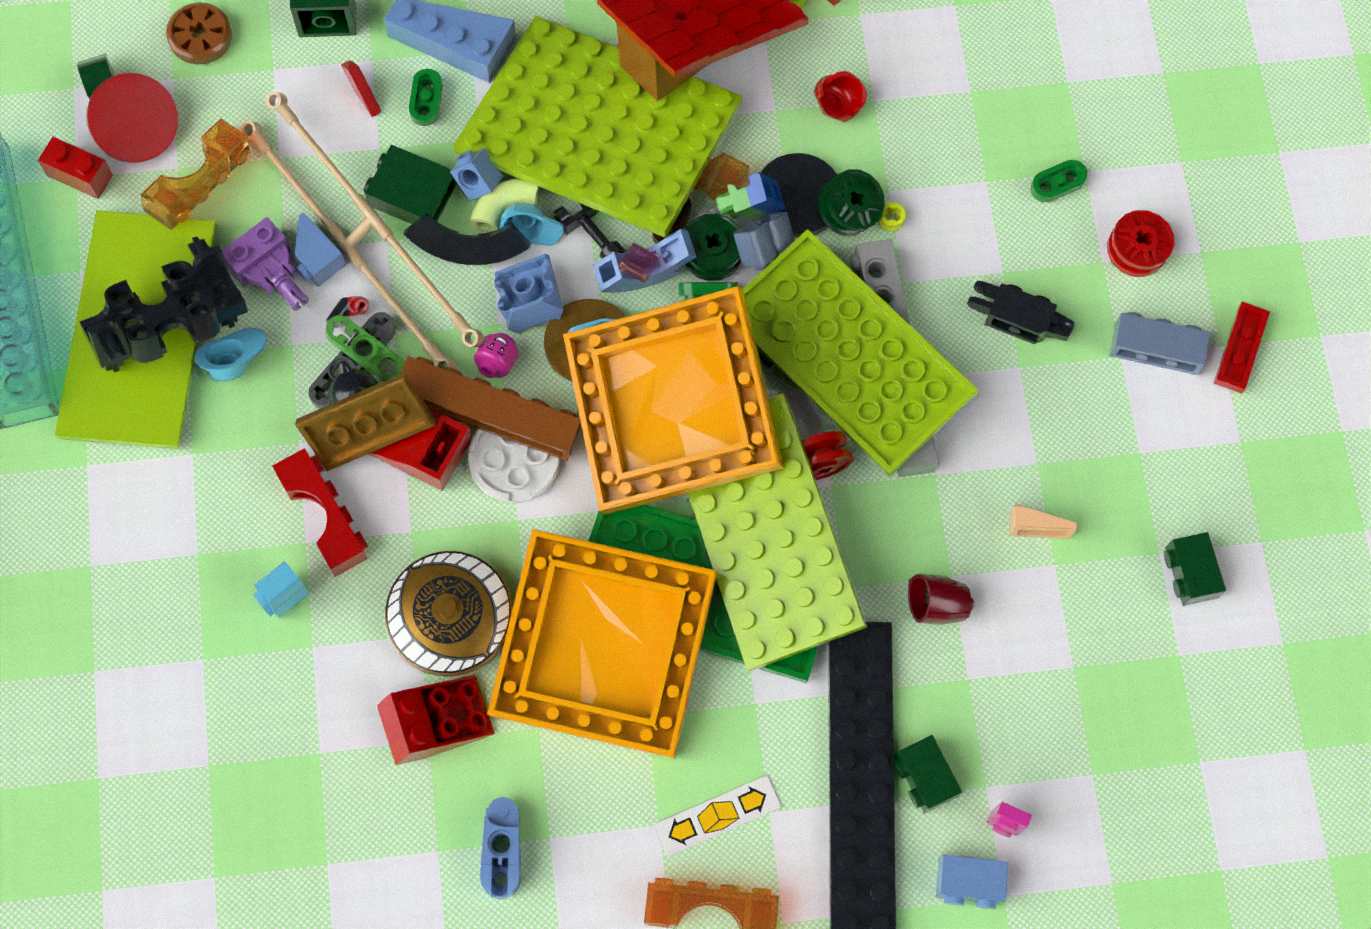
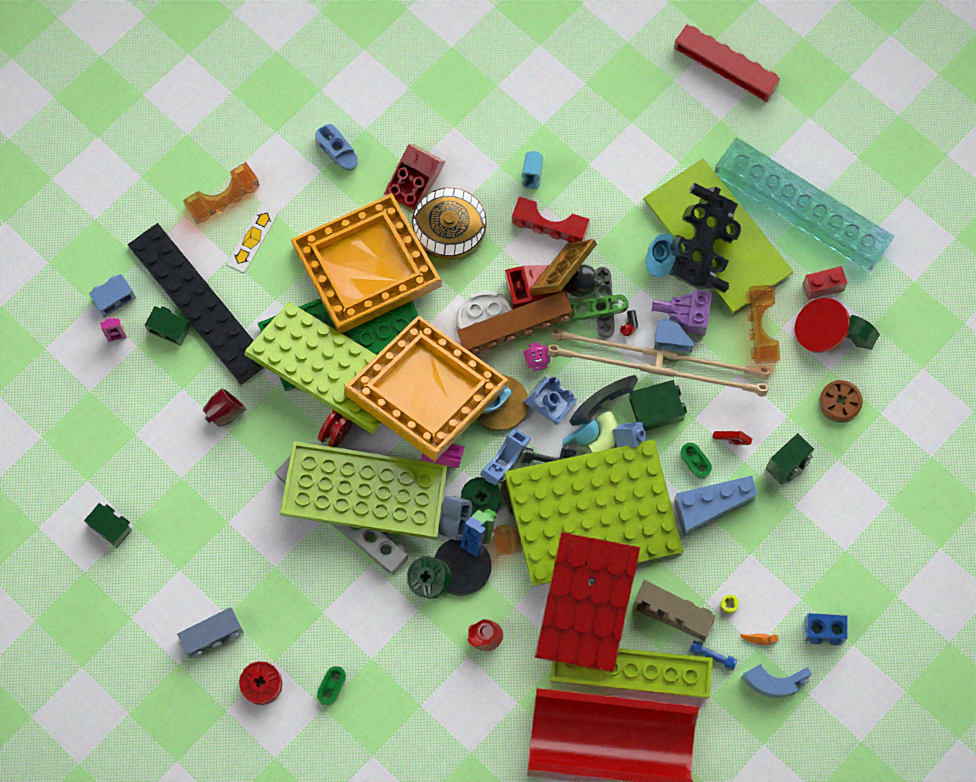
camera: 145 degrees right, 0 degrees up
clear pink tile [618,242,660,283] -> none
green plate [678,282,738,300] -> none
neon yellow bush [878,202,906,232] -> none
black hinge [967,280,1075,344] -> none
light nougat slope [1010,505,1077,539] -> none
red plate [1213,301,1270,394] -> none

